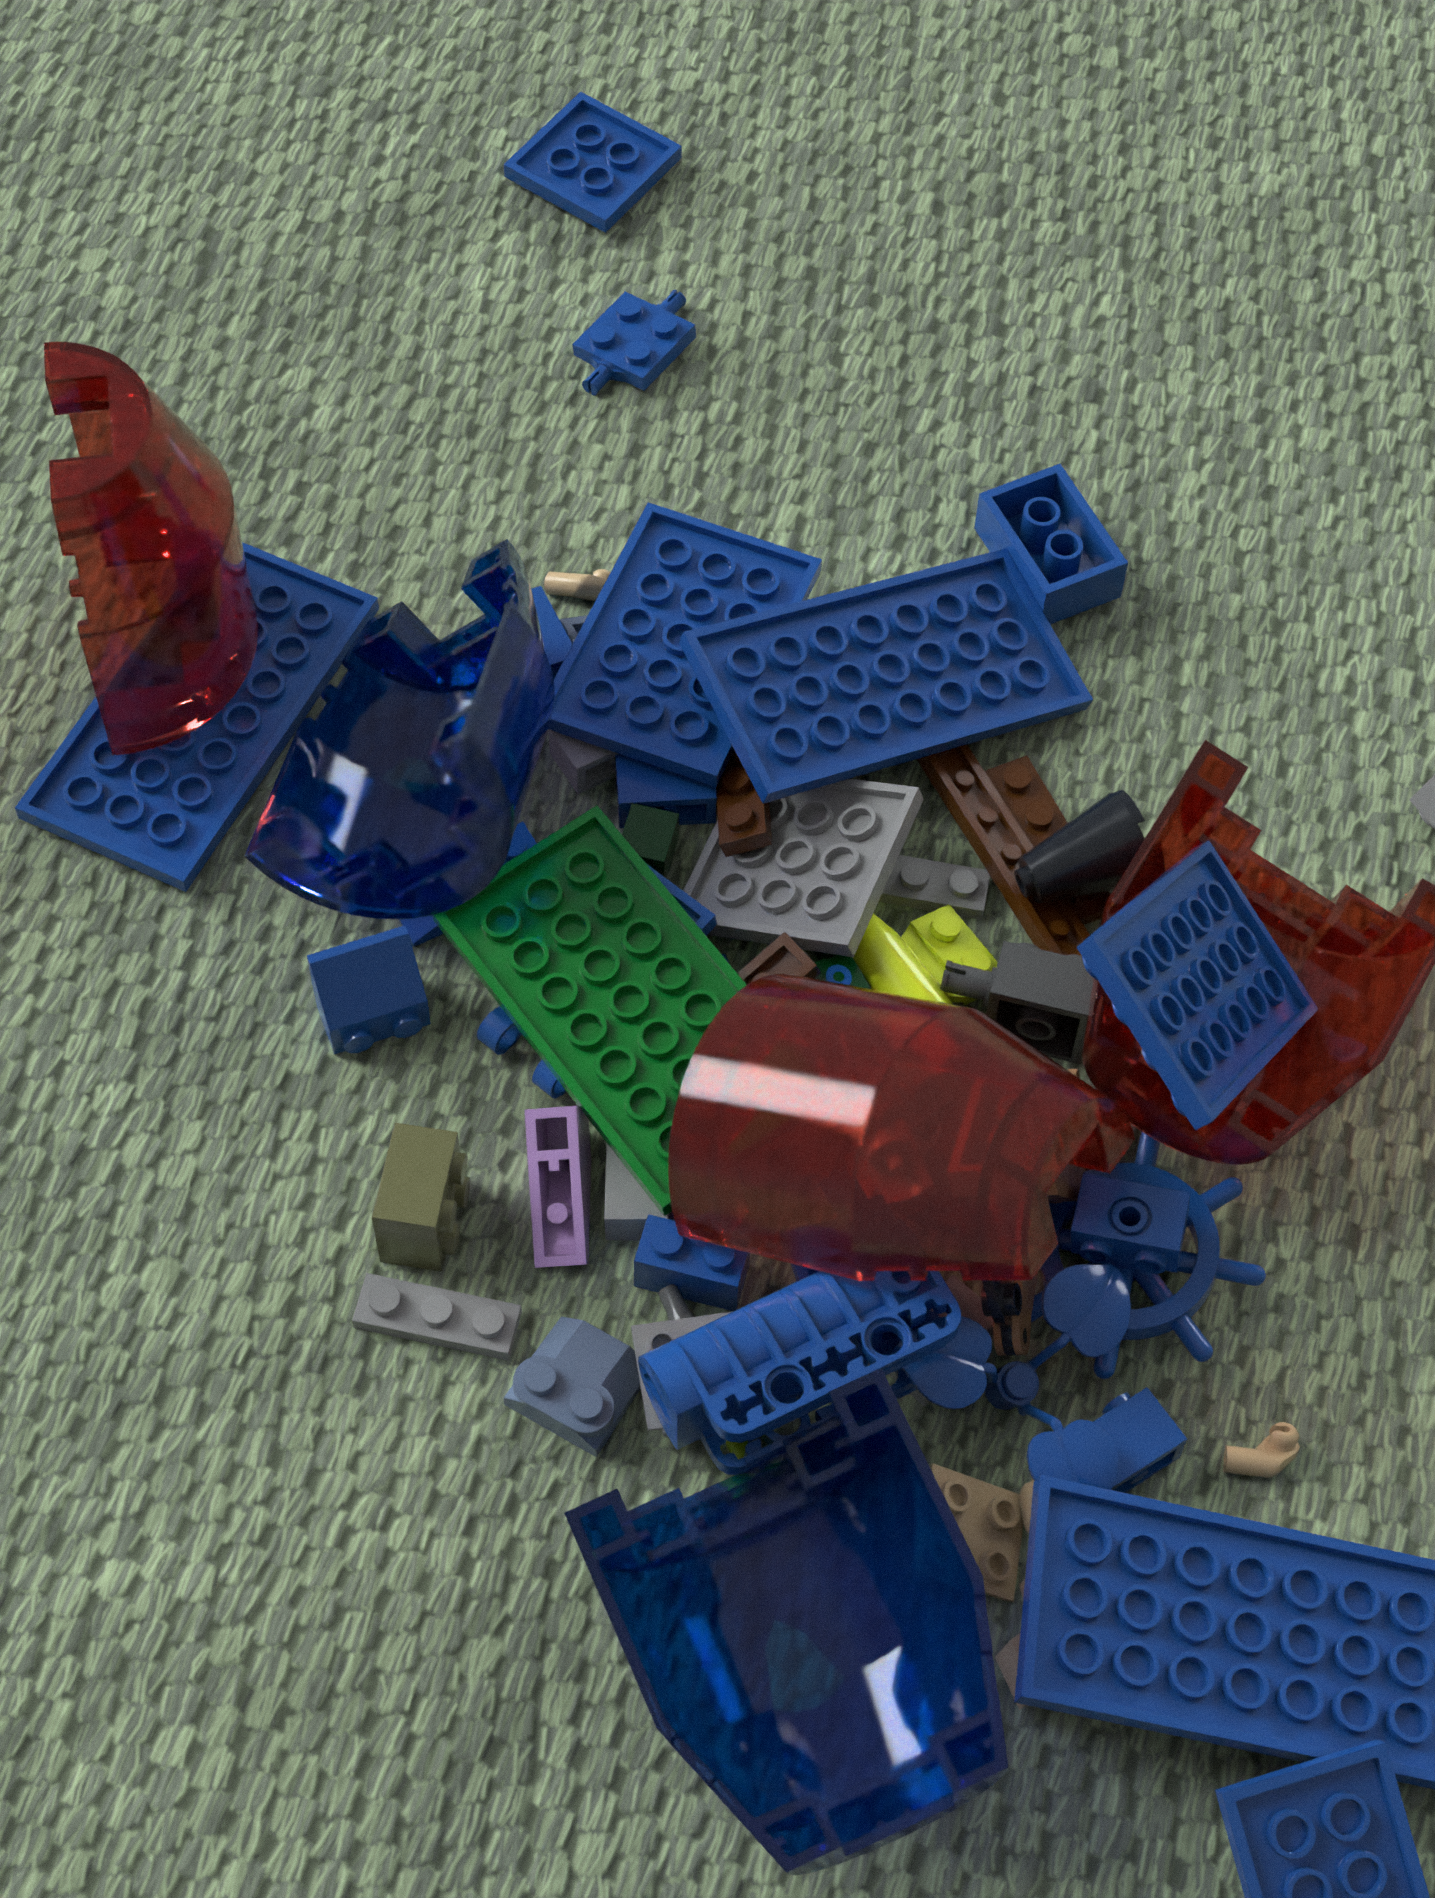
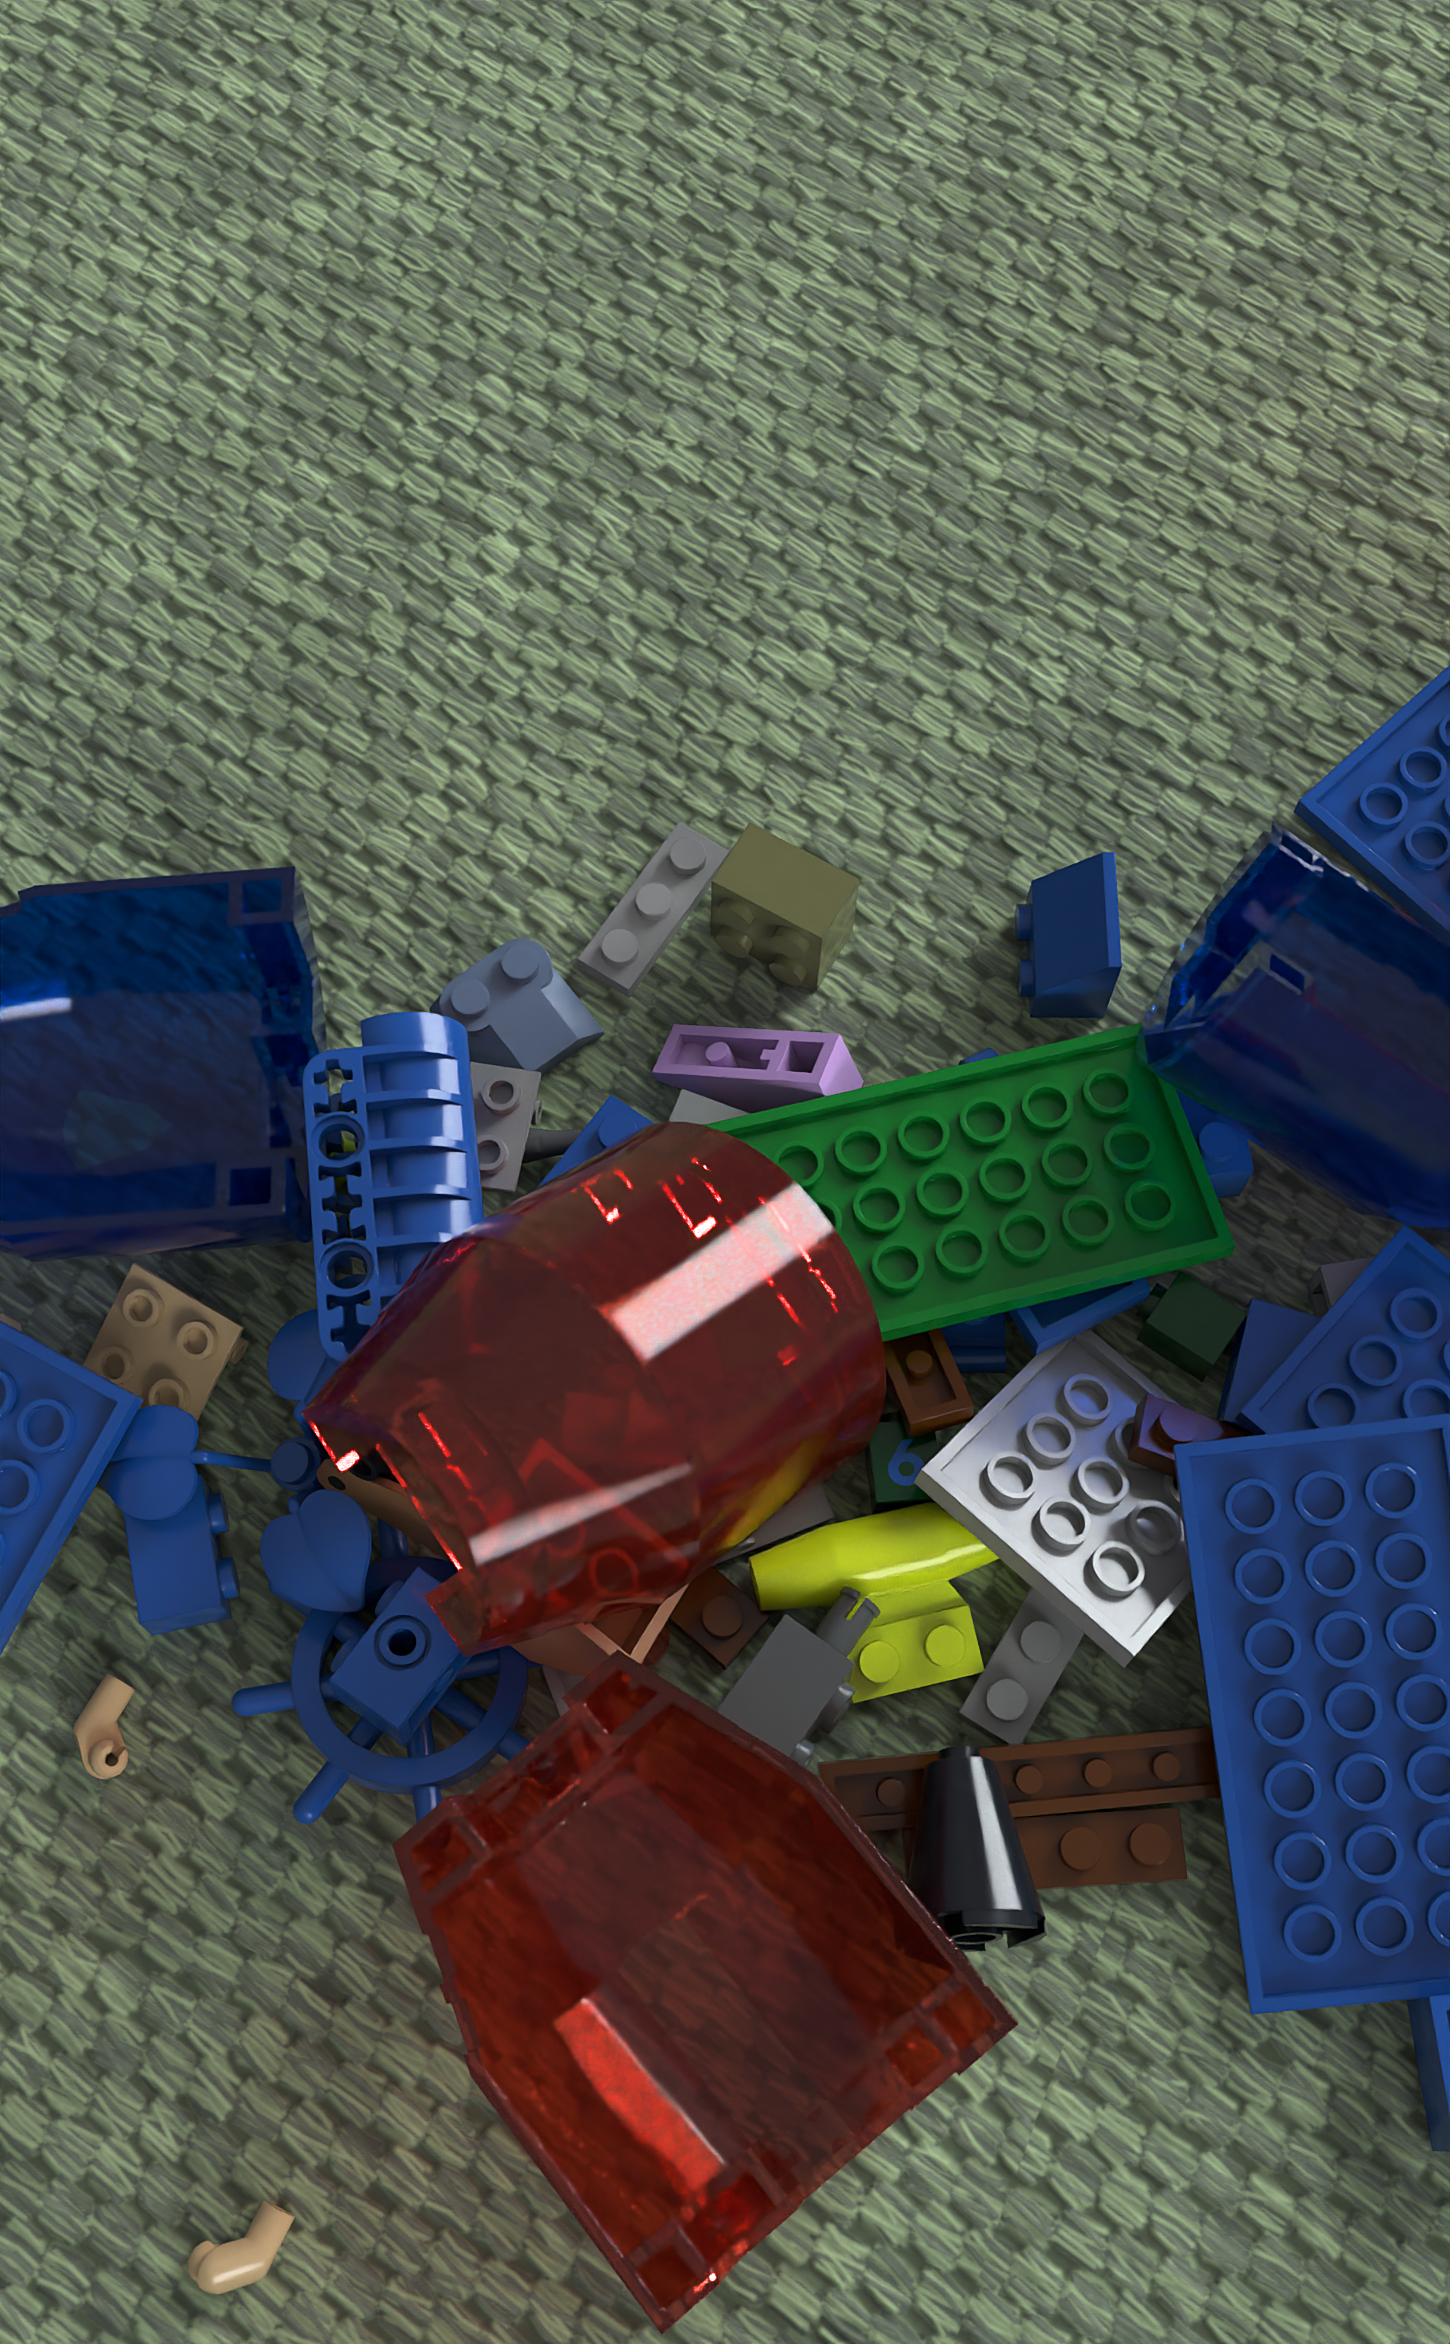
camera: 110 degrees right, 10 degrees up
blue plate [1077,840,1318,1130] -> none

